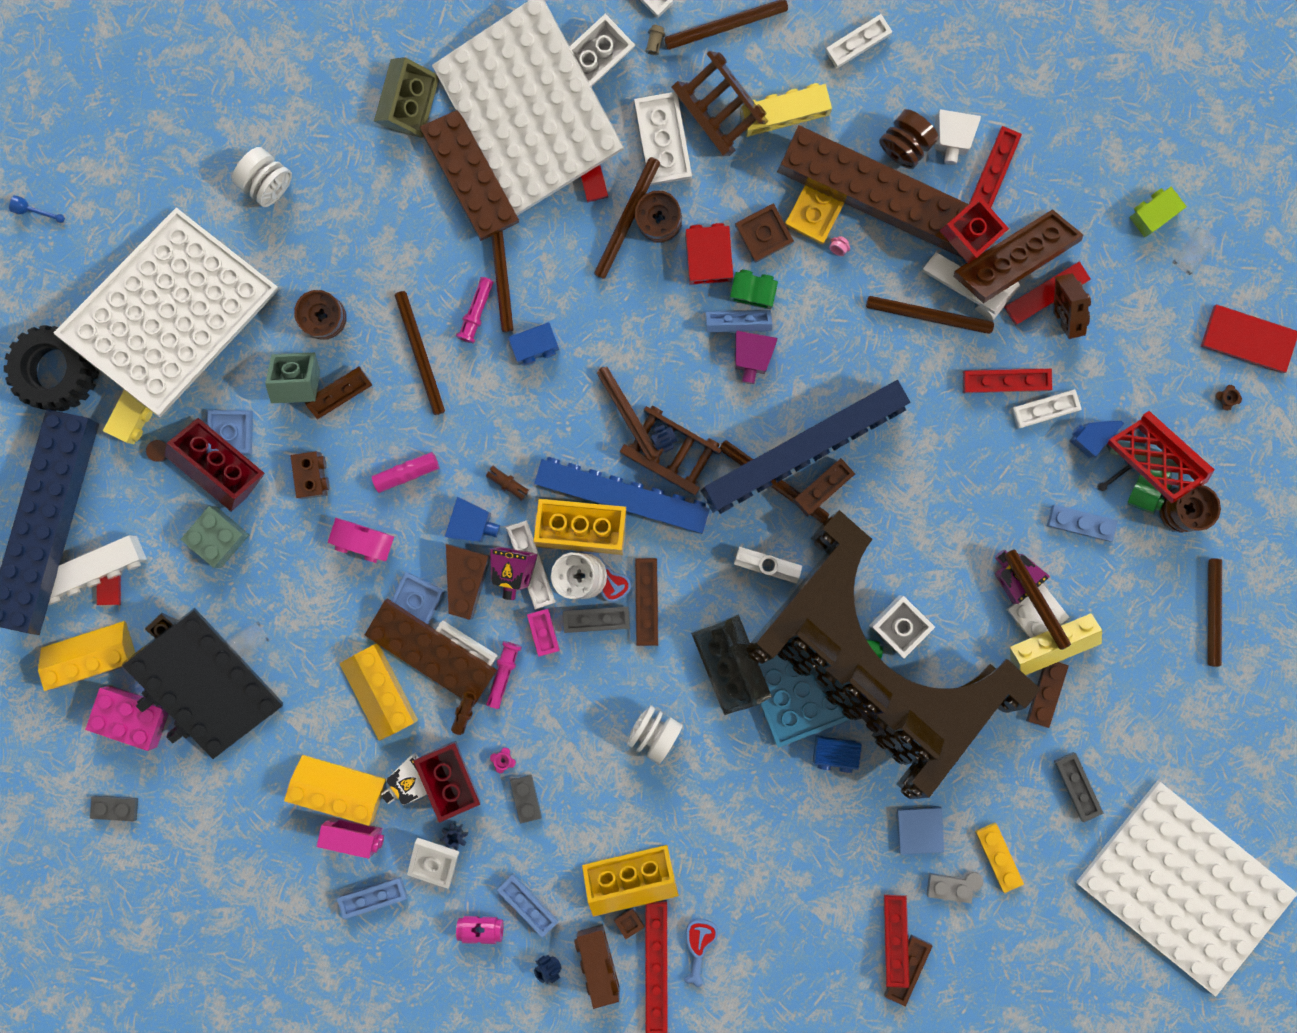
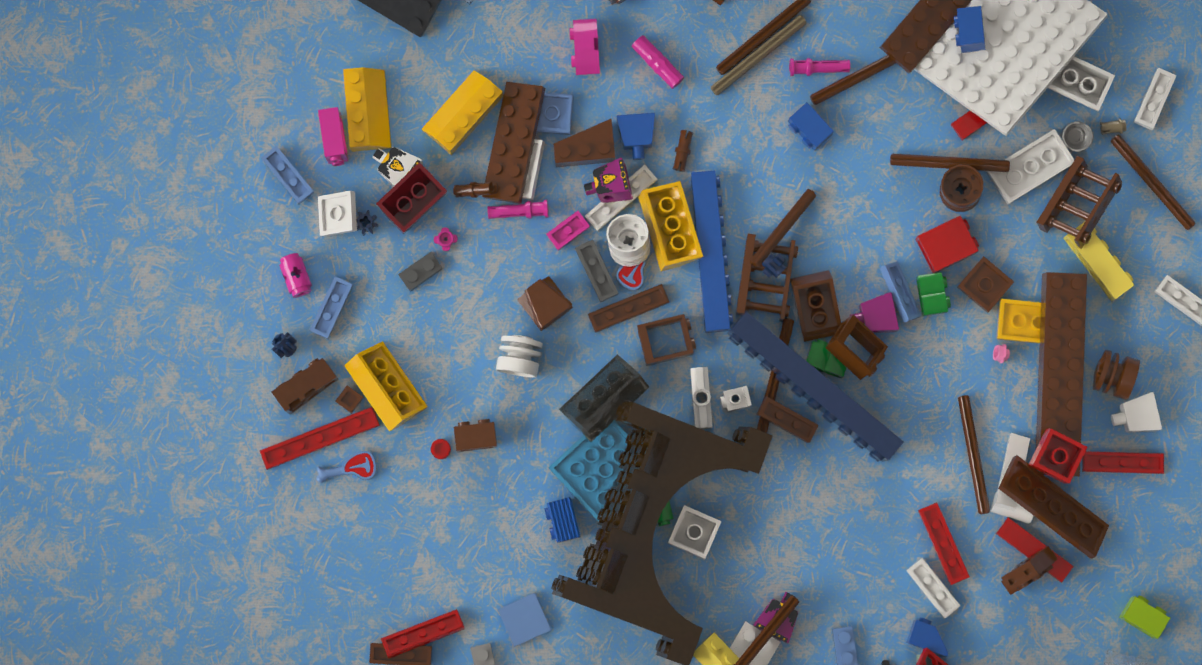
camera: 65 degrees right, 5 degrees down
none -> red tile [431,439,451,460]
none -> reddish brown brick [454,419,497,452]
none -> reddish brown piece [517,276,573,331]
none -> reddish brown window [637,314,696,366]
none -> dark tan axle [711,15,806,96]
none -> white brick [720,386,752,412]
none -> reddish brown slope [790,270,841,342]
none -> green brick [806,340,847,379]
none -> reddish brown window [825,315,888,380]
none -> blue brick [954,6,986,53]
none -> light grey hair [1062,121,1094,152]

